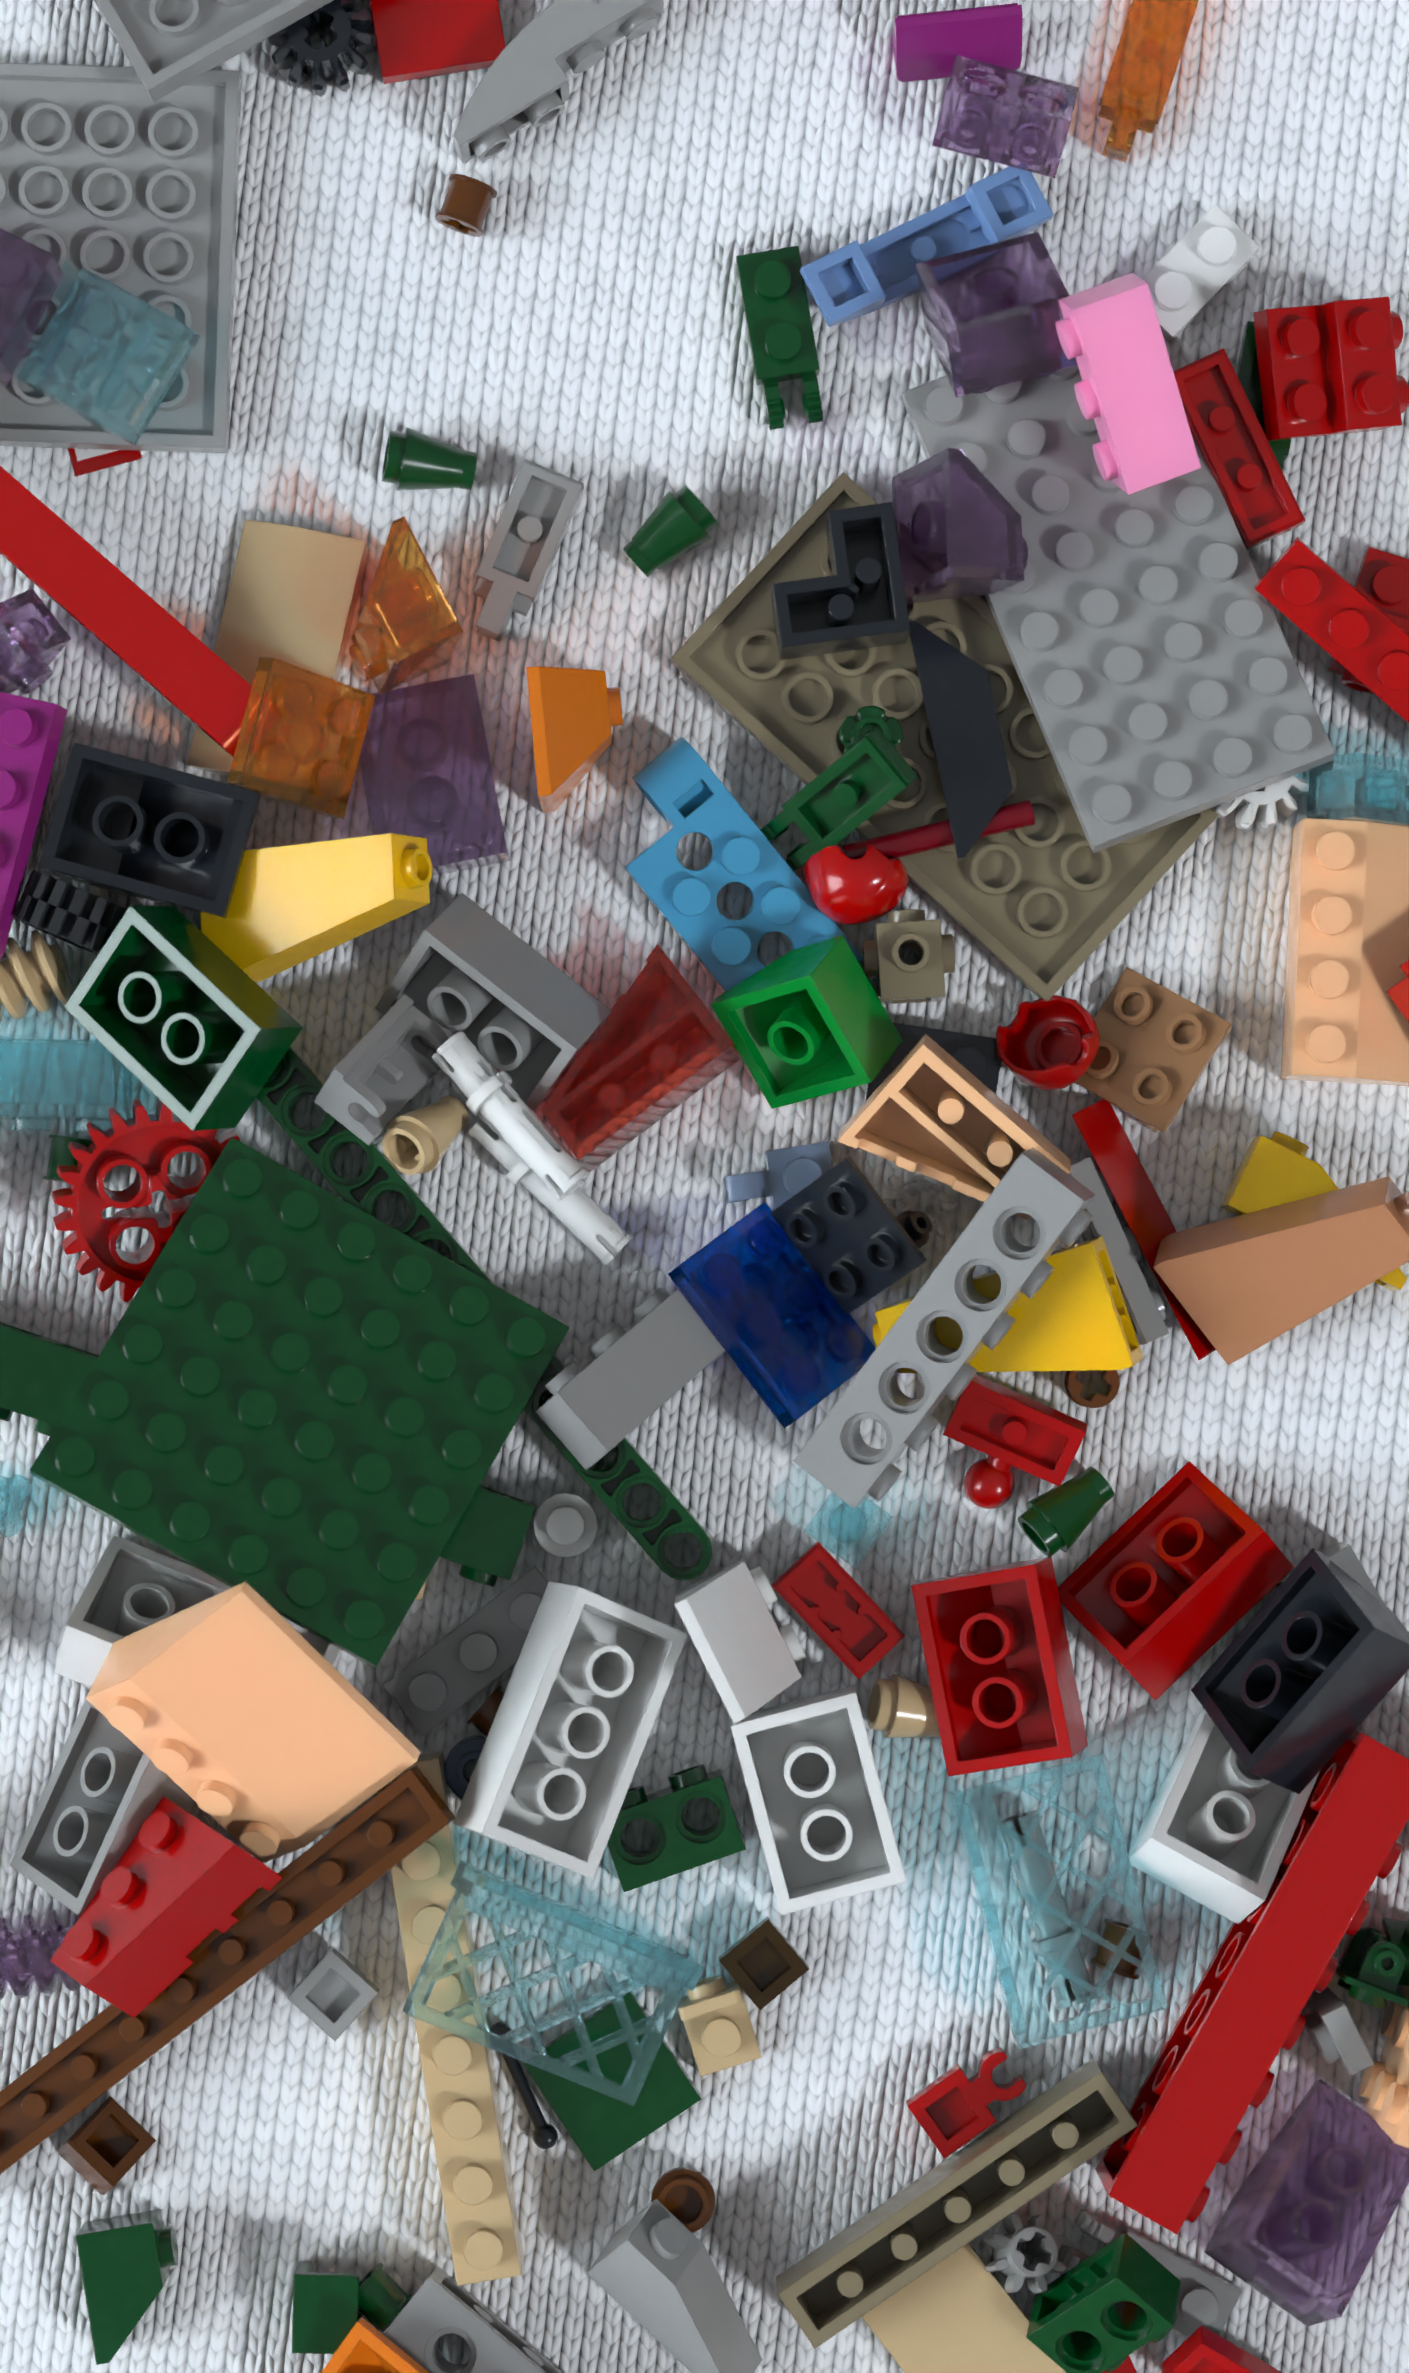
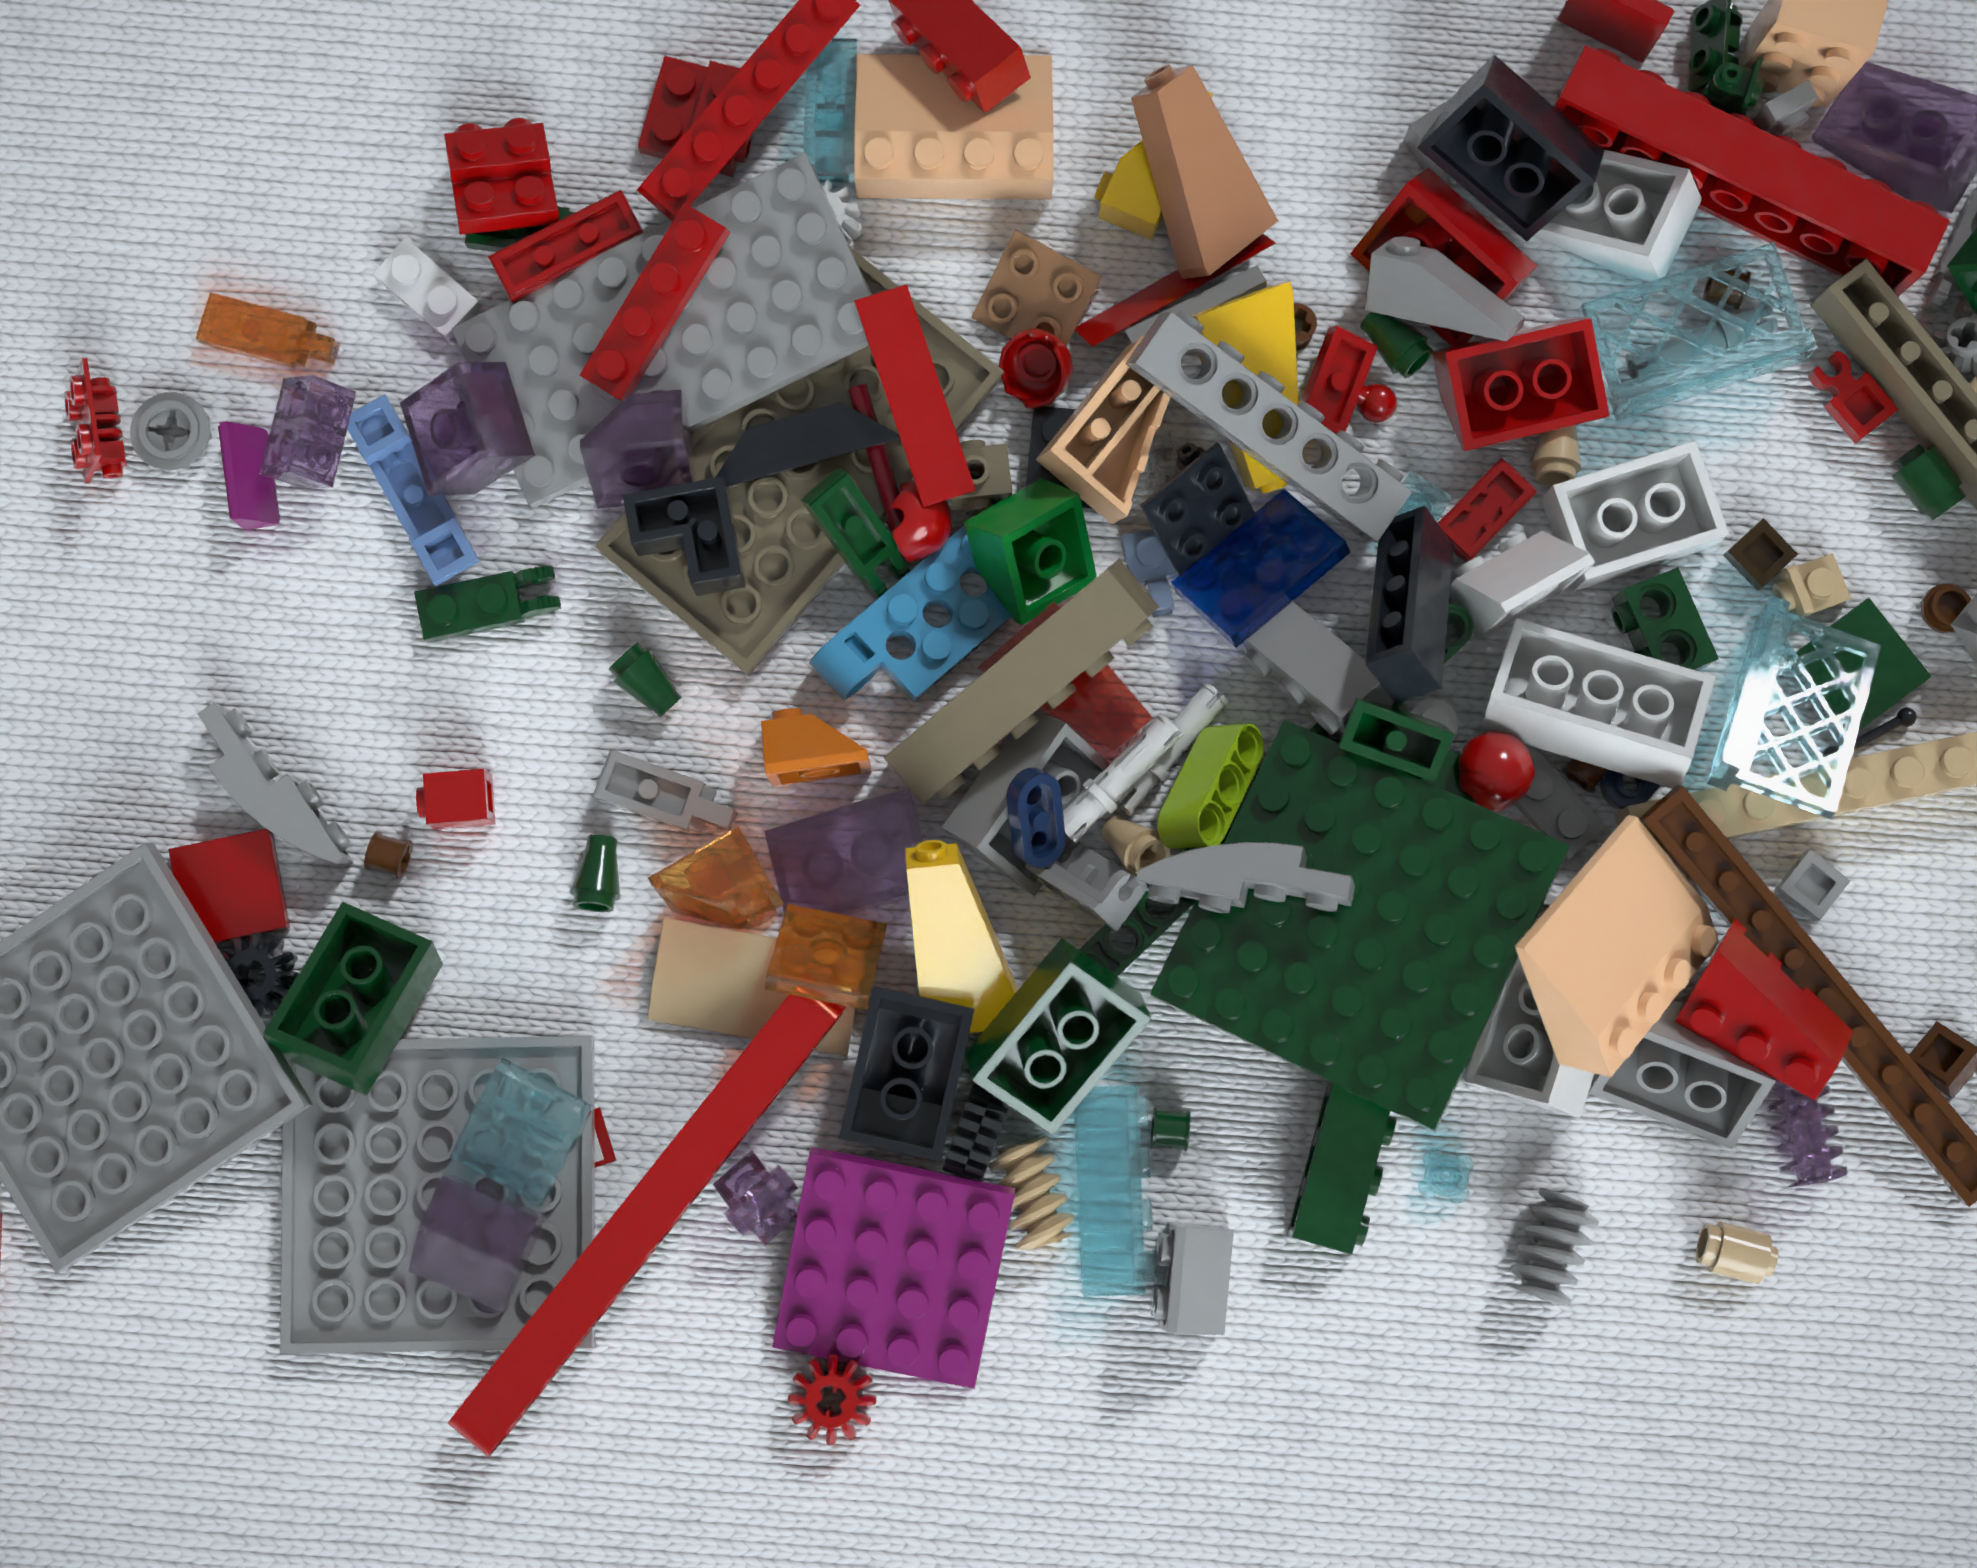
camera: 90 degrees left, 5 degrees down
red gear [52,1099,240,1303] -> none
dark green plate [839,706,903,754] -> none
bright pink brick [1056,273,1201,495] -> none
none -> dark green brick [263,902,443,1096]
none -> red brick [416,769,496,830]
none -> red plate [579,203,731,404]
none -> red sticker [854,284,976,507]
none -> dark tan brick [884,559,1159,804]
none -> dark blue plate [1006,767,1066,868]
none -> light grey slope [1136,843,1355,913]
none -> lime beam [1157,723,1264,849]
none -> dark green slope [1337,698,1455,782]
none -> light grey slope [1365,237,1525,341]
none -> black brick [1365,505,1454,704]
none -> red hair [1458,731,1535,812]
none -> dark green brick [1892,444,1966,520]

